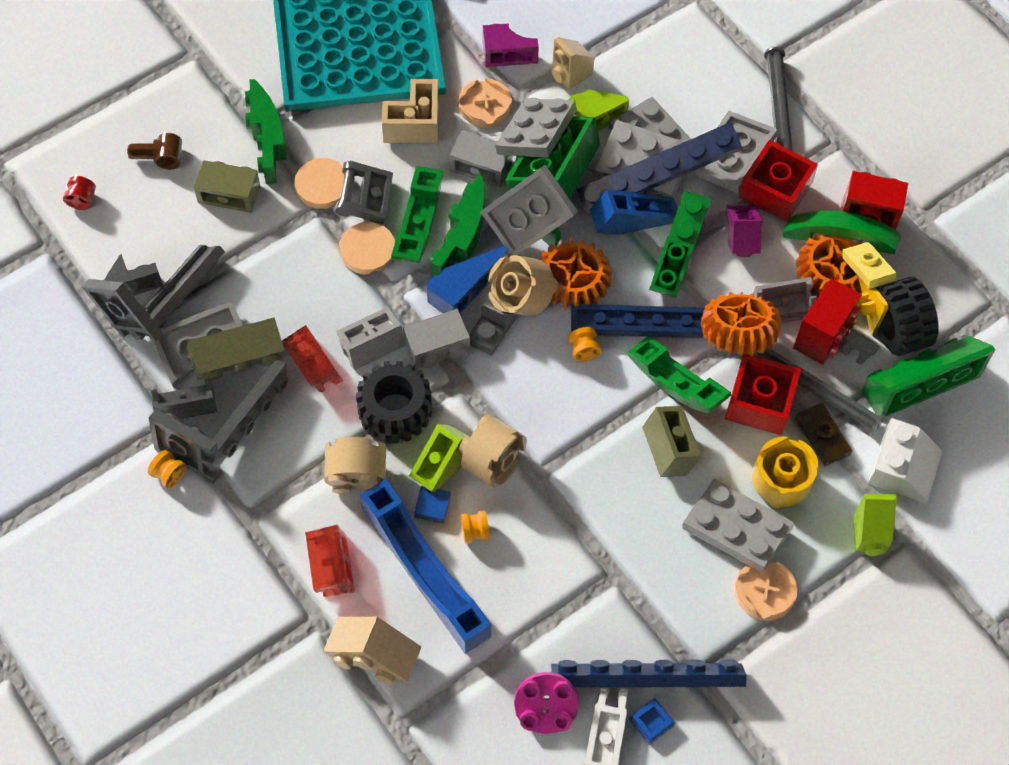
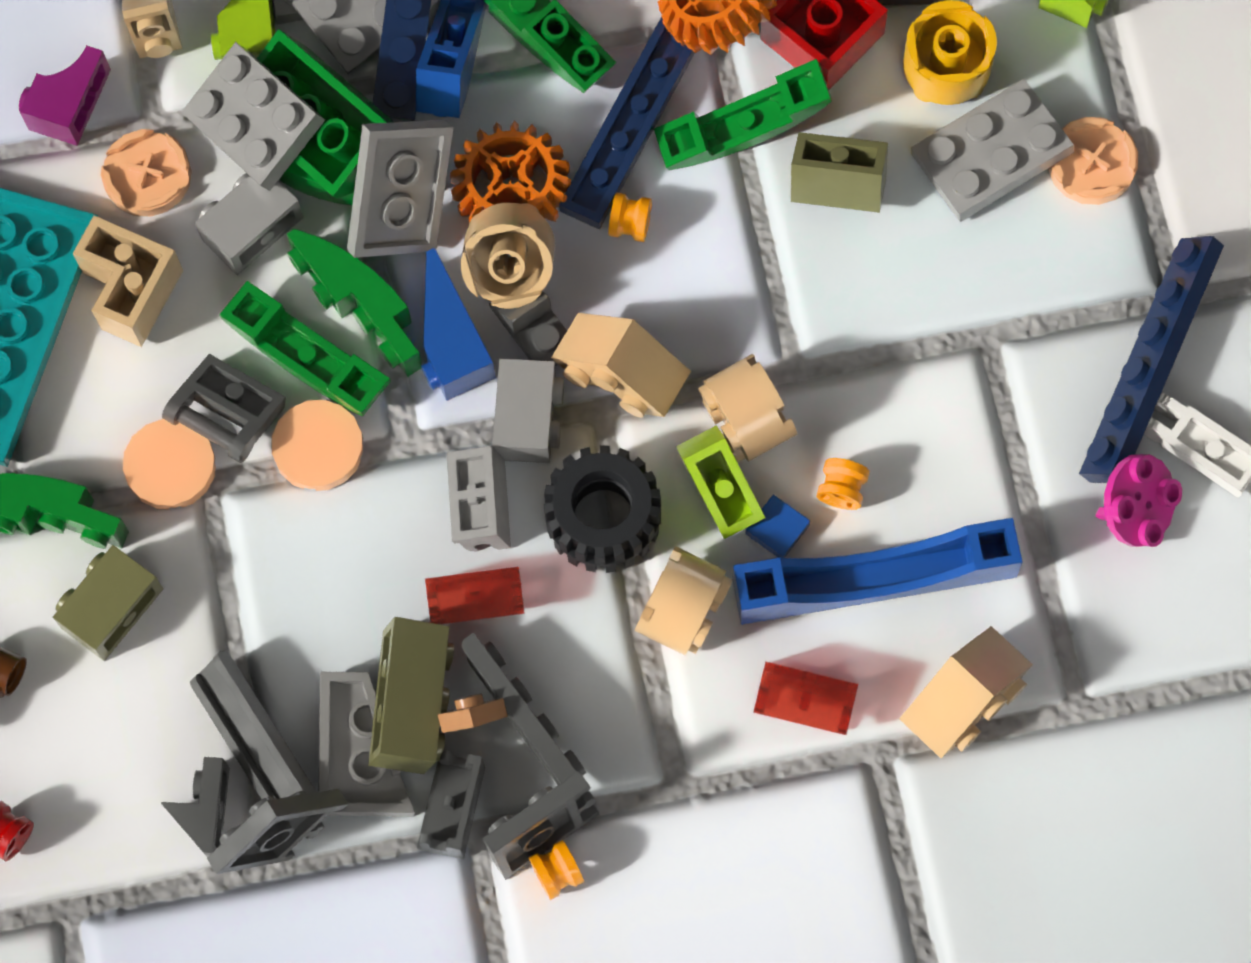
camera: 60 degrees left, 10 degrees up
blue tile [629,698,675,745] -> none
none -> medium nougat plate [437,693,508,733]
none -> tan brick [551,313,691,418]

